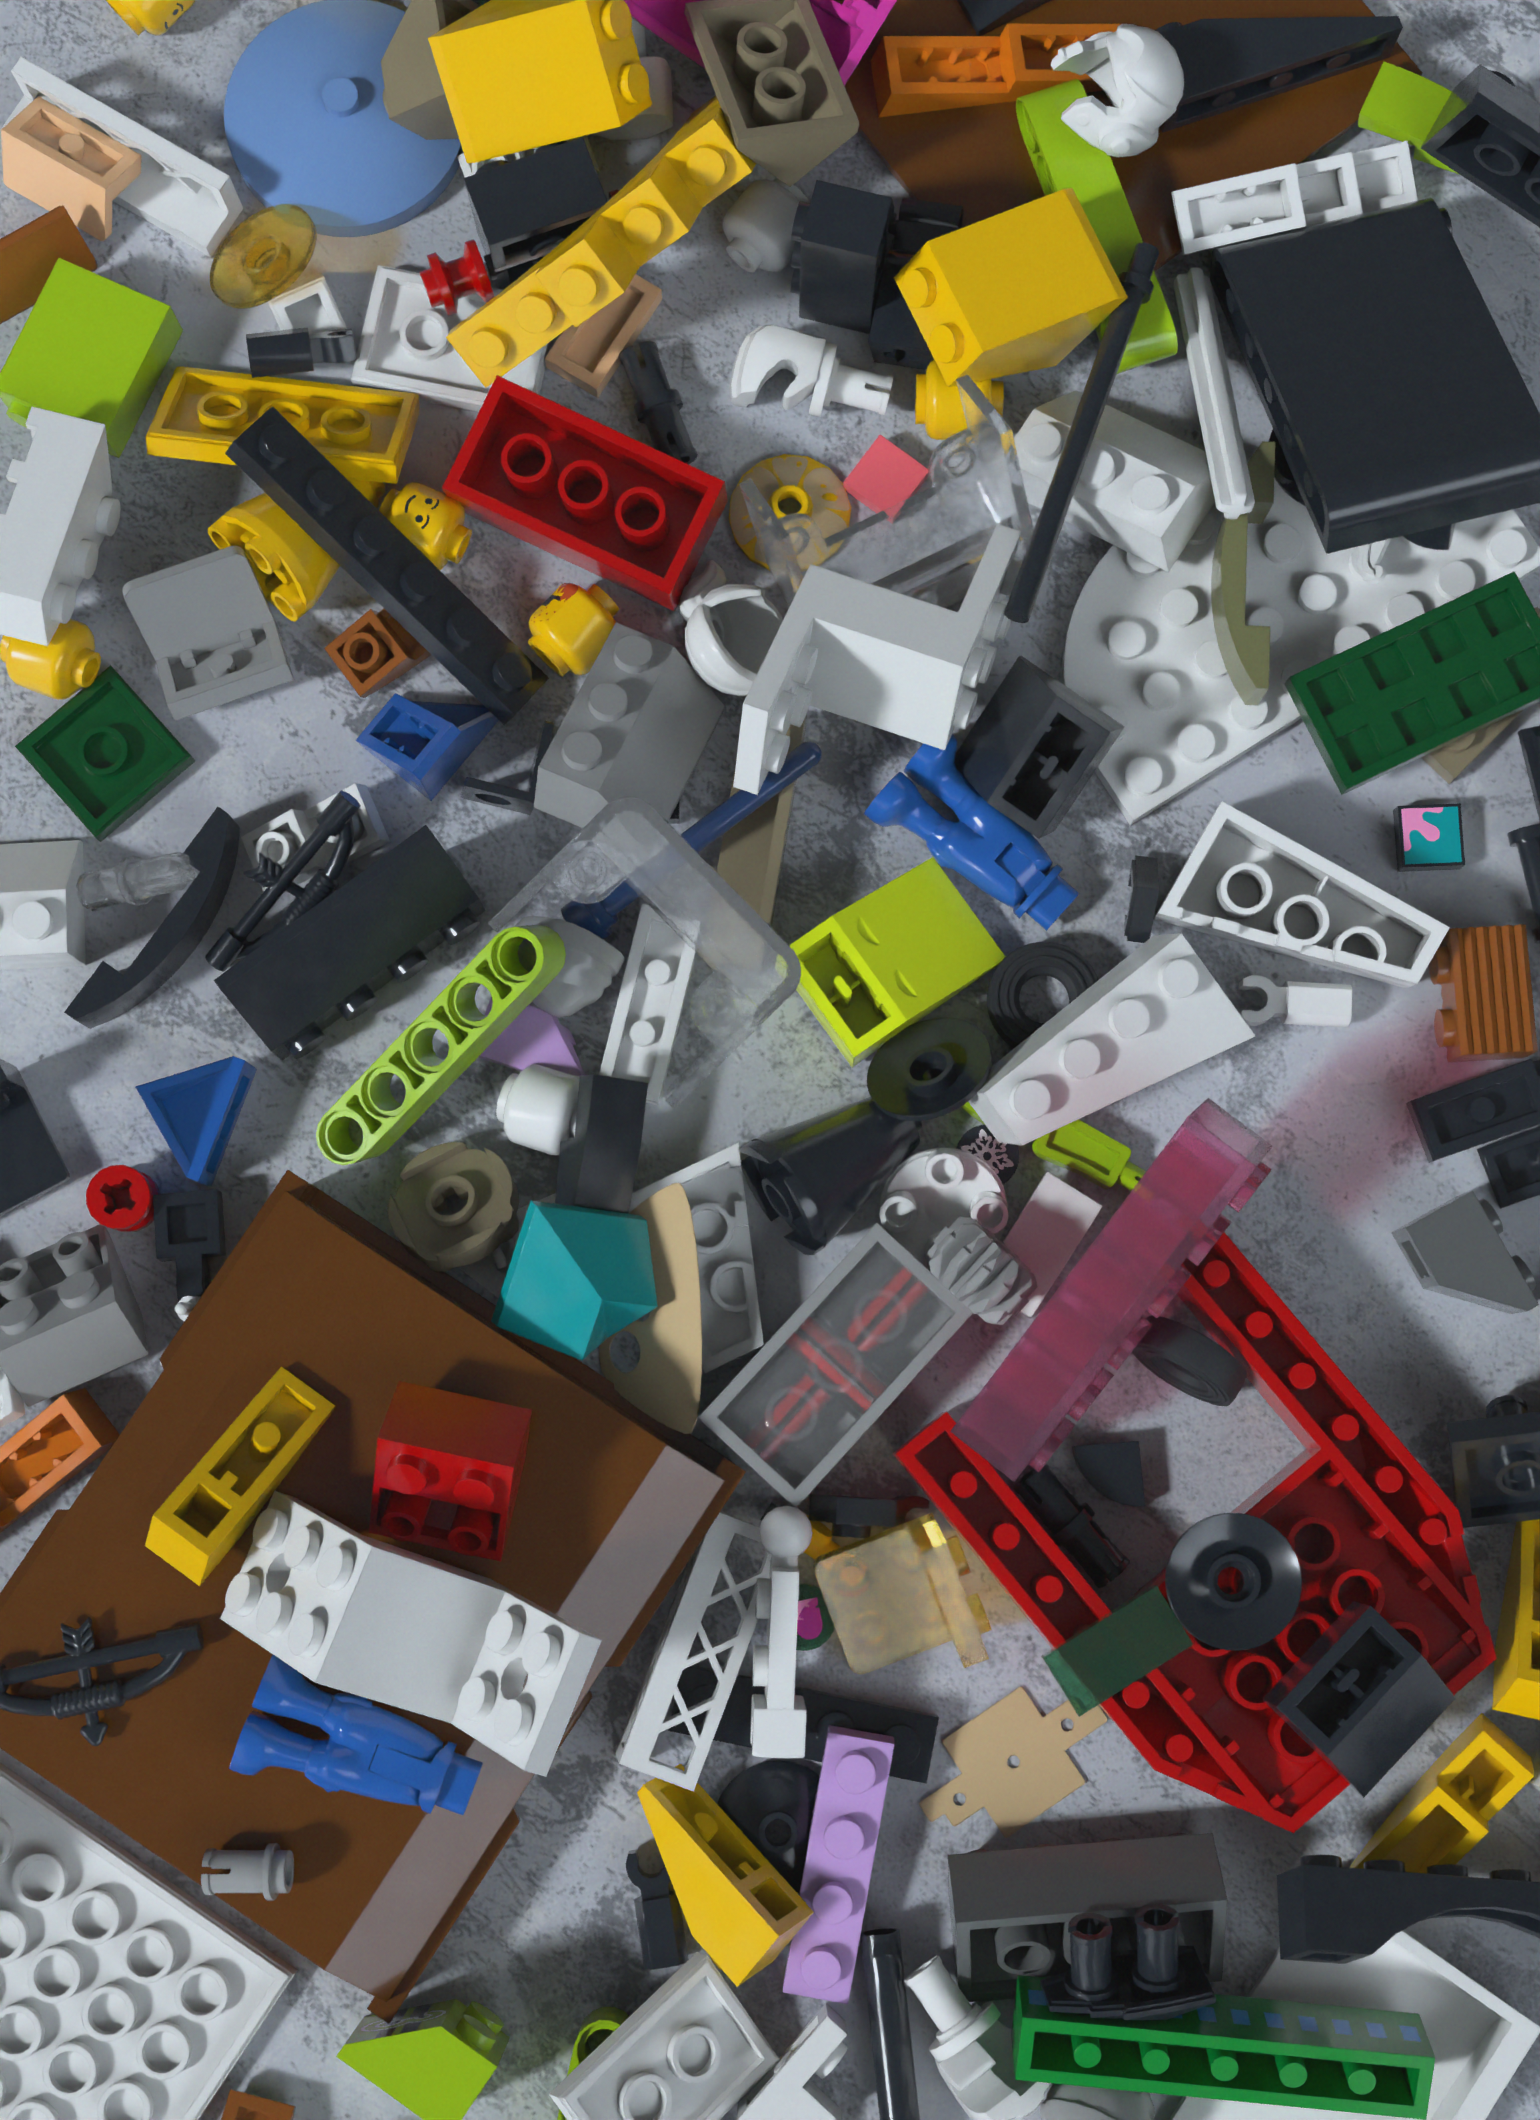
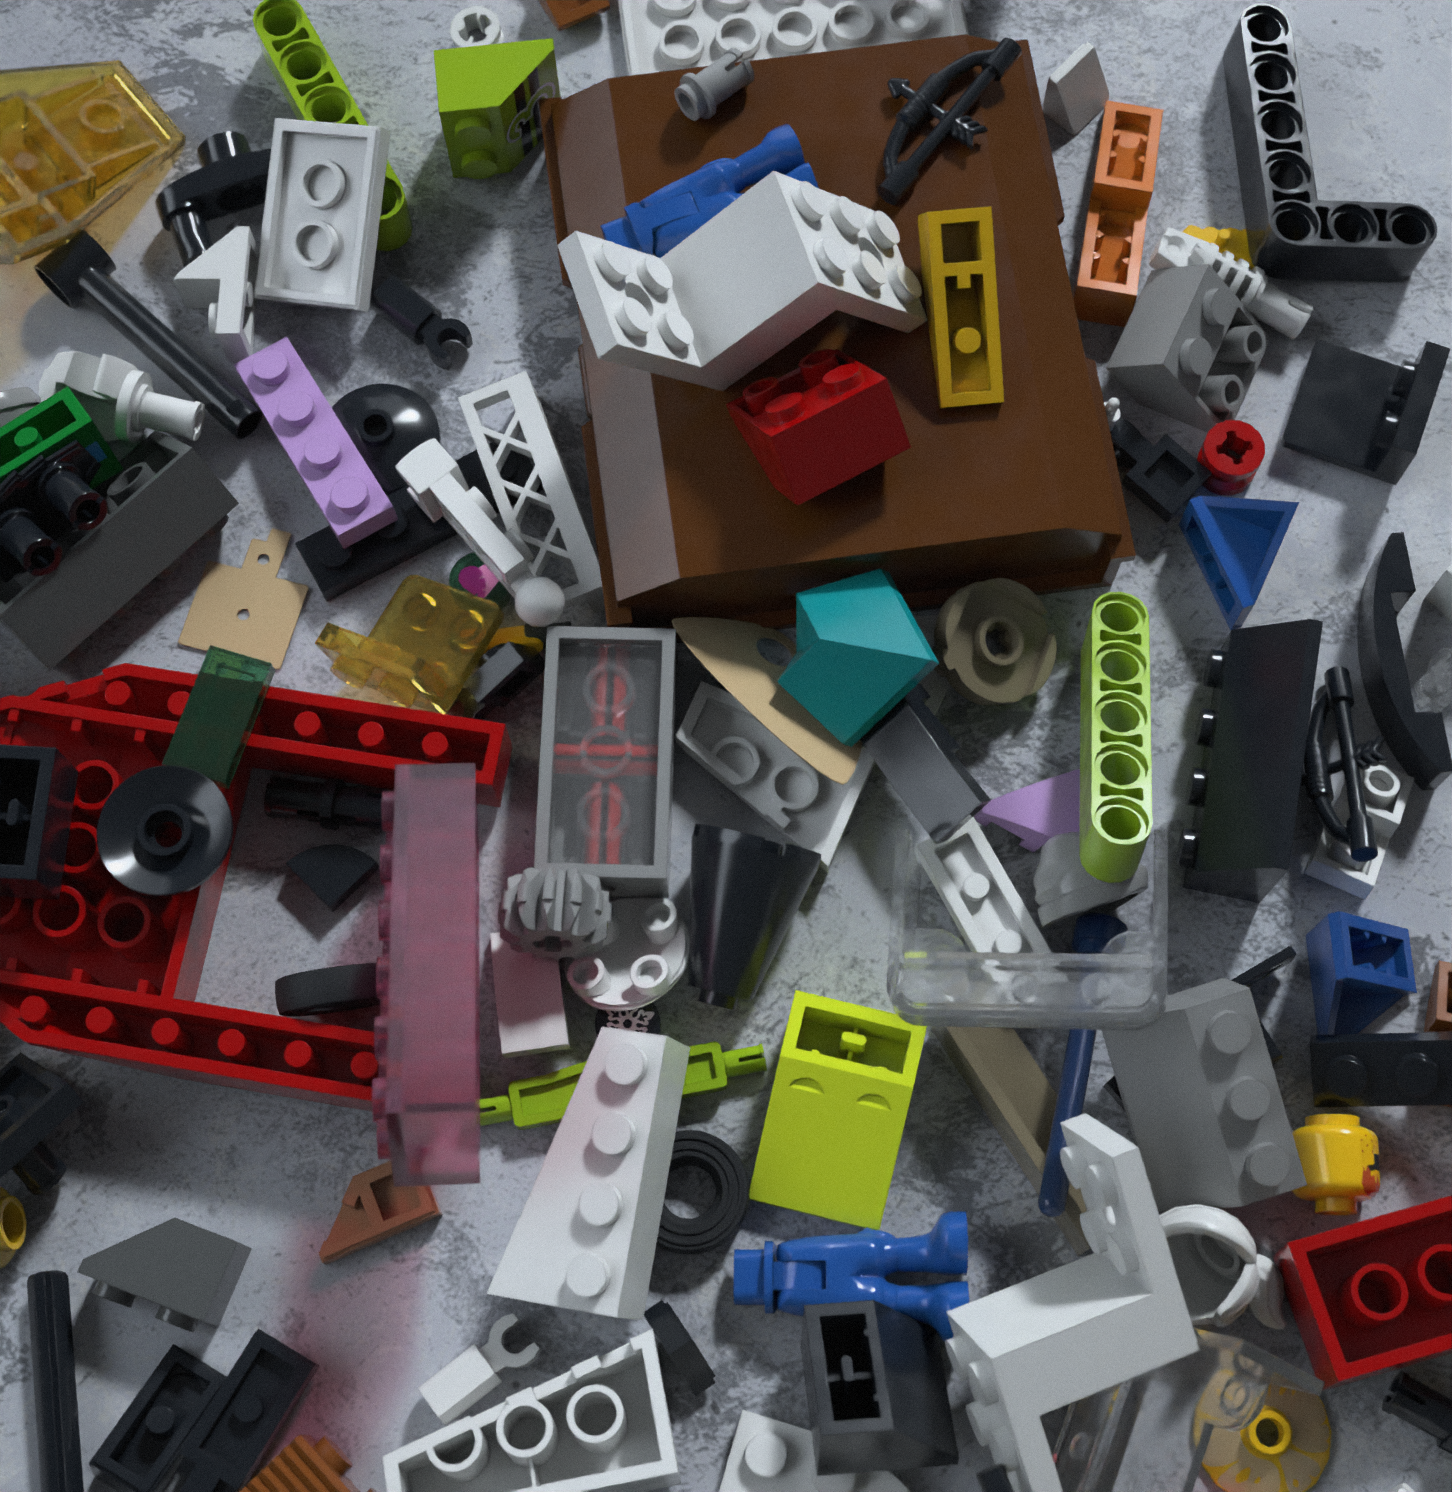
camera: 140 degrees right, 10 degrees down
white head [496,1064,580,1155] -> none
yellow slope [637,1764,814,1987] -> none
black dish [867,1018,992,1121] -> none
none -> nougat tile [319,1150,442,1265]

